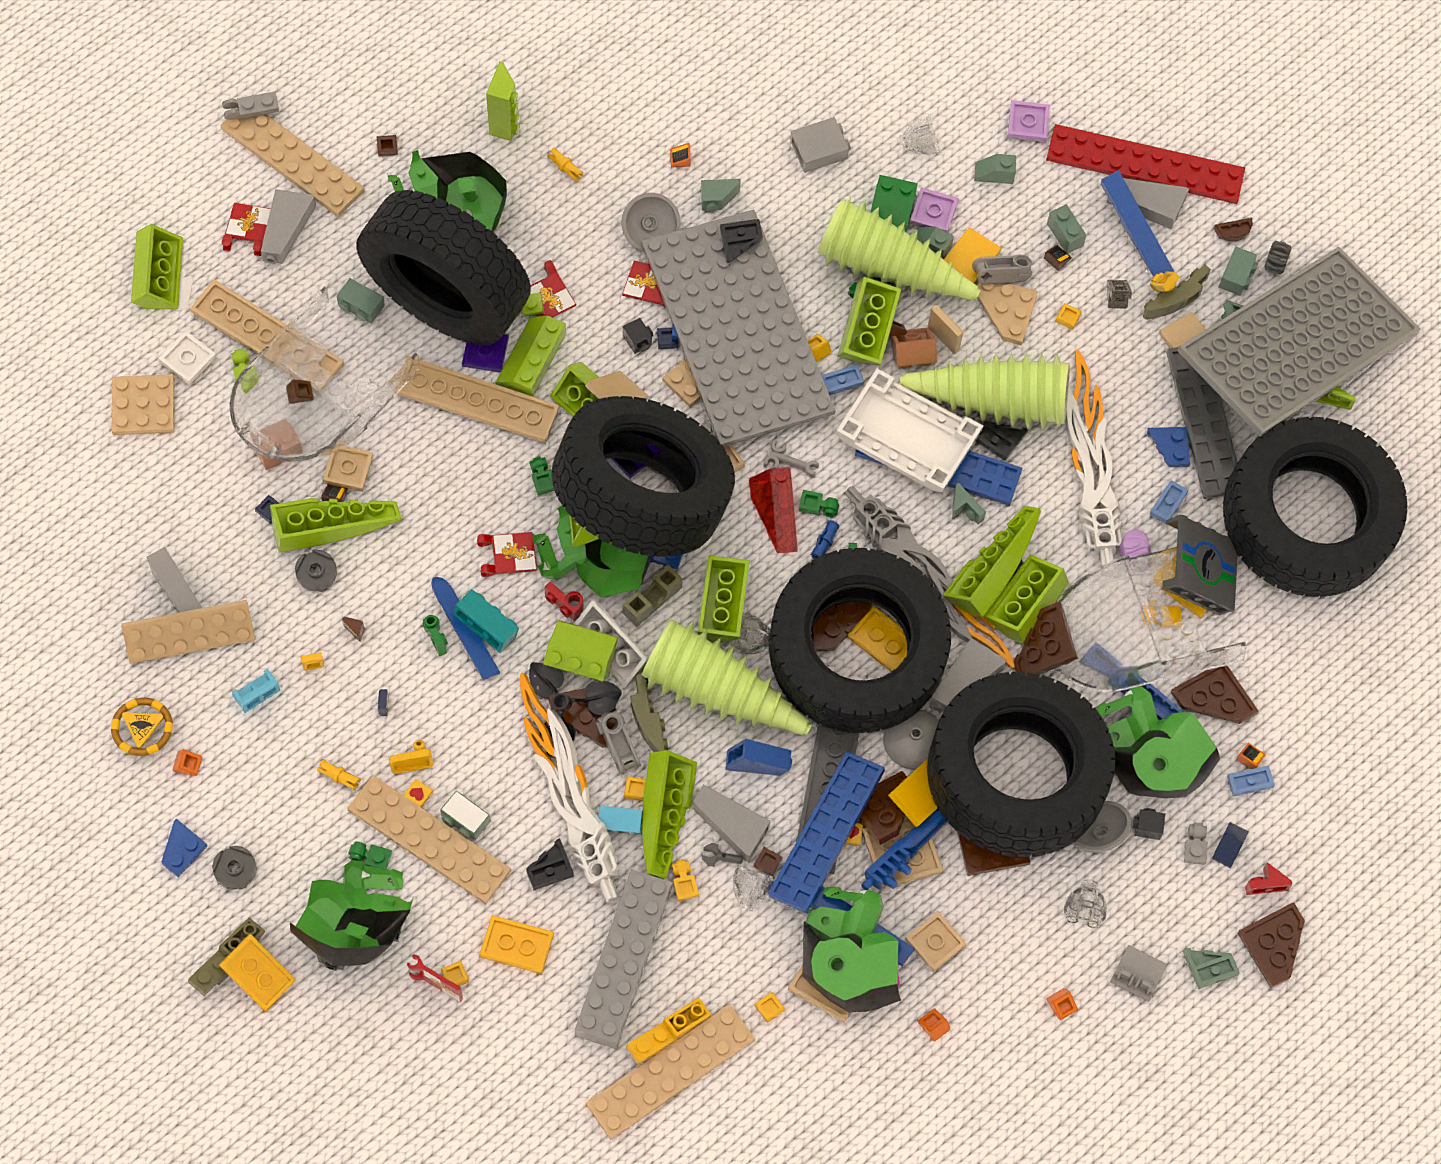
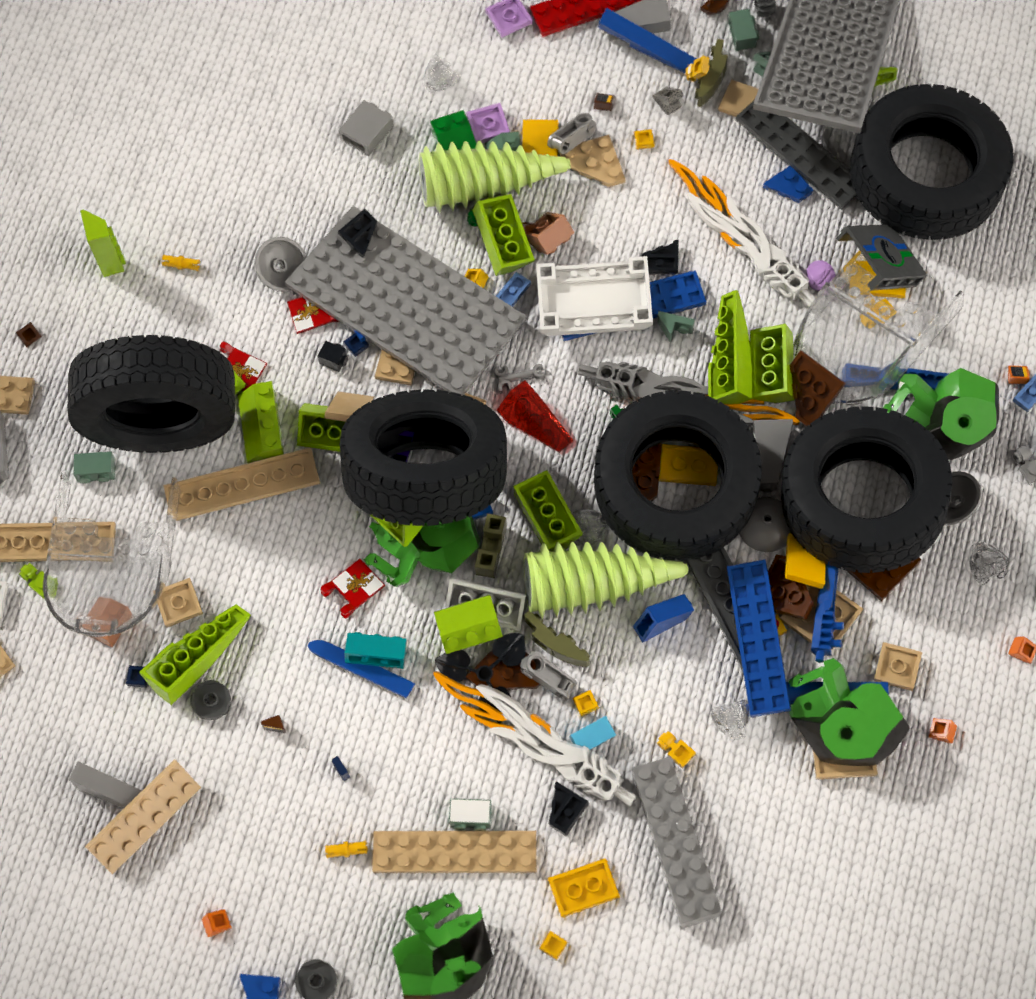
camera: 25 degrees left, 0 degrees up
piece [111,697,173,756] -> none
medium azure hinge [232,669,280,713] -> none
reddish brown slope [286,379,314,404] -> none
yellow tile [301,652,324,671] -> none
slope [321,484,348,502] -> none
green plate [348,841,392,870] -> none
piece [387,150,507,232] -> none
yellow piece [389,740,434,774] -> none
yellow tile [403,779,433,808] -> none
flag [407,954,463,1002] -> none
green plate [423,615,448,656] -> none
dark purple tile [462,334,509,373] -> none
green plate [529,456,554,496] -> none
red plate [544,581,584,621] -> none
tan plate [586,1004,755,1140] -> none
yellow slope [626,998,711,1065] -> none
lime wedge [642,750,697,879] -> none
slope [670,143,691,167] -> none
light grey slope [691,784,770,863] -> none
sand green slope [701,179,741,212] -> none
dark grey bar [702,843,743,867] -> none
reddish brown plate [753,847,783,877] -> none
yellow tile [754,992,785,1023] -> none
green plate [799,490,840,518] -> none
blue pin [810,520,840,559] -> none
yellowish green cone [900,352,1070,431] -> none
tan tile [928,305,963,354] -> none
sand green slope [974,154,1016,184] -> none
sand green brick [1047,204,1086,254] -> none
black brick [1132,808,1166,840] -> none
medium blue plate [1150,480,1188,524] -> none
reddish brown plate [1171,660,1259,724] -> none

